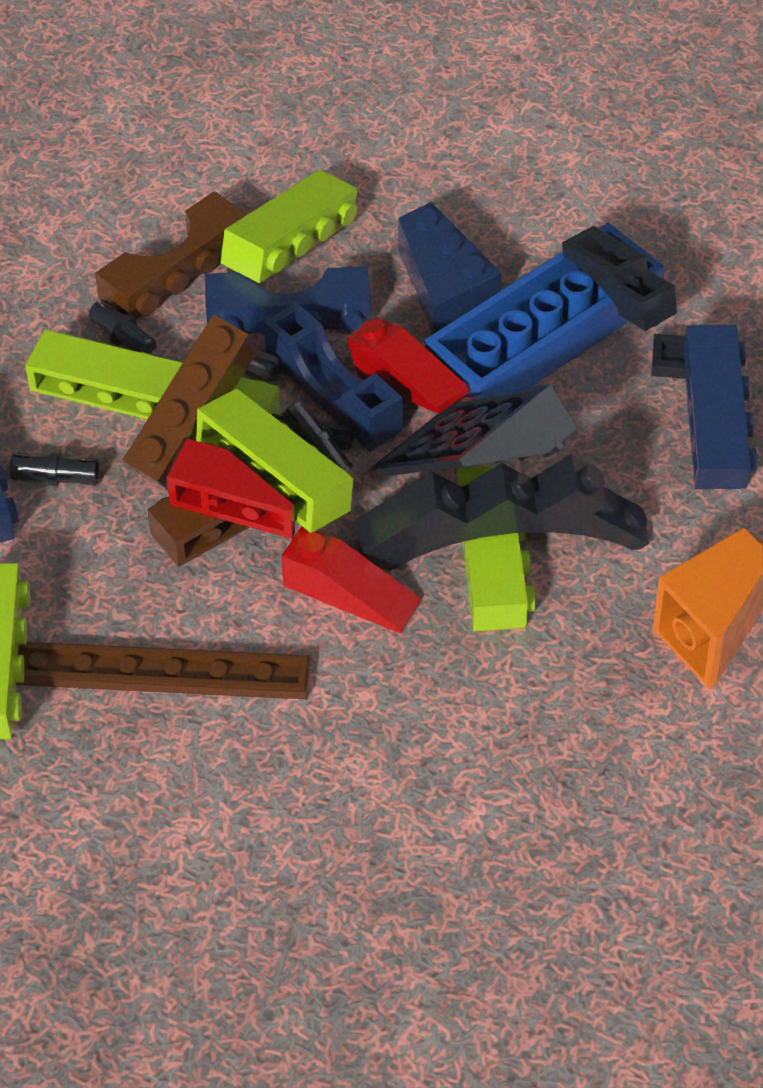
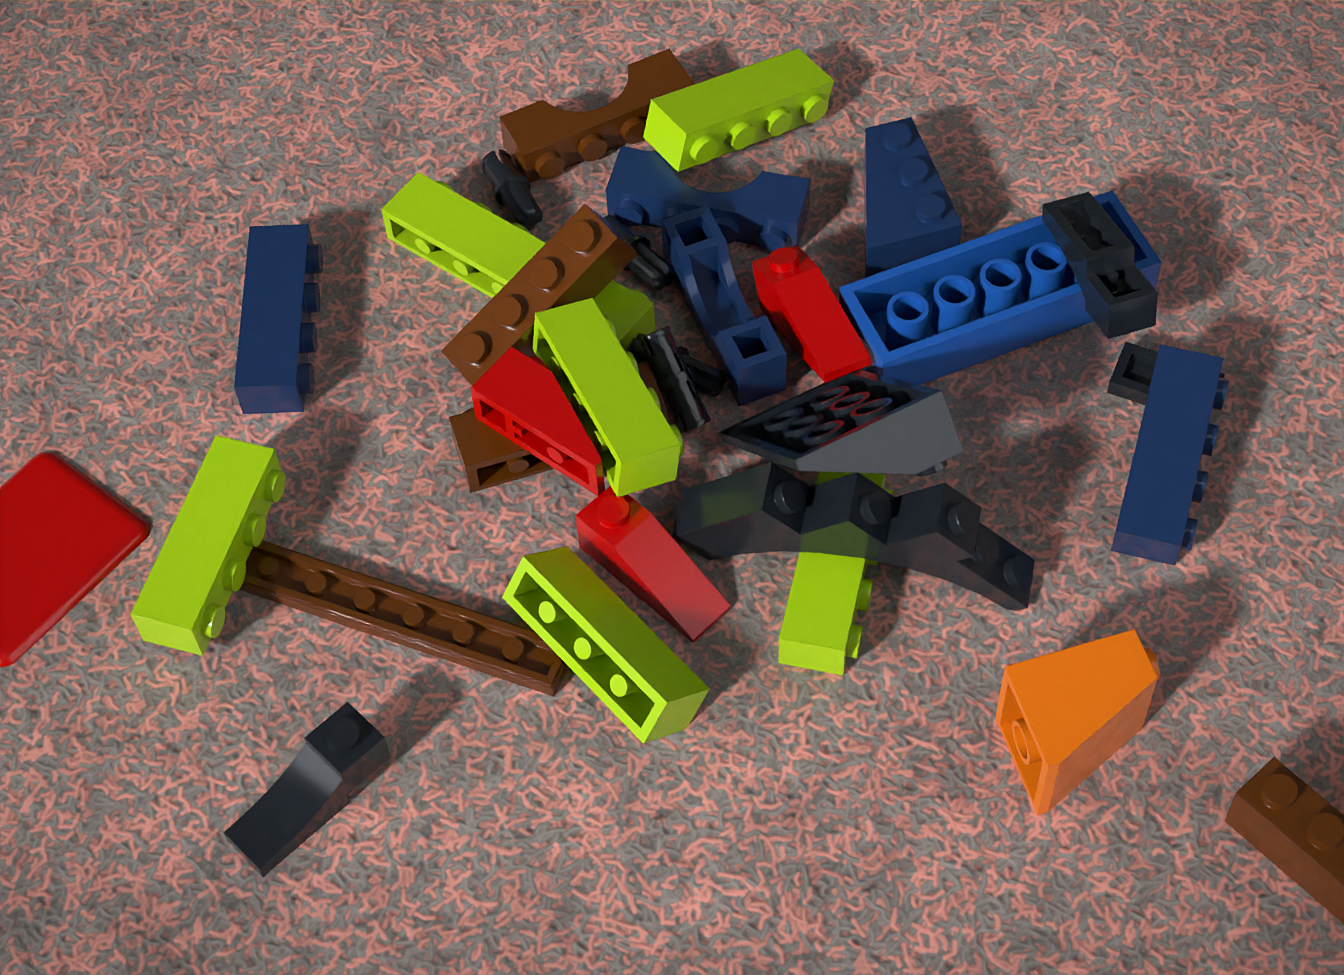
camera: 20 degrees right, 5 degrees up
black pin [10,452,100,486] -> none
none -> black slope [223,702,391,877]
none -> lime brick [502,546,710,744]

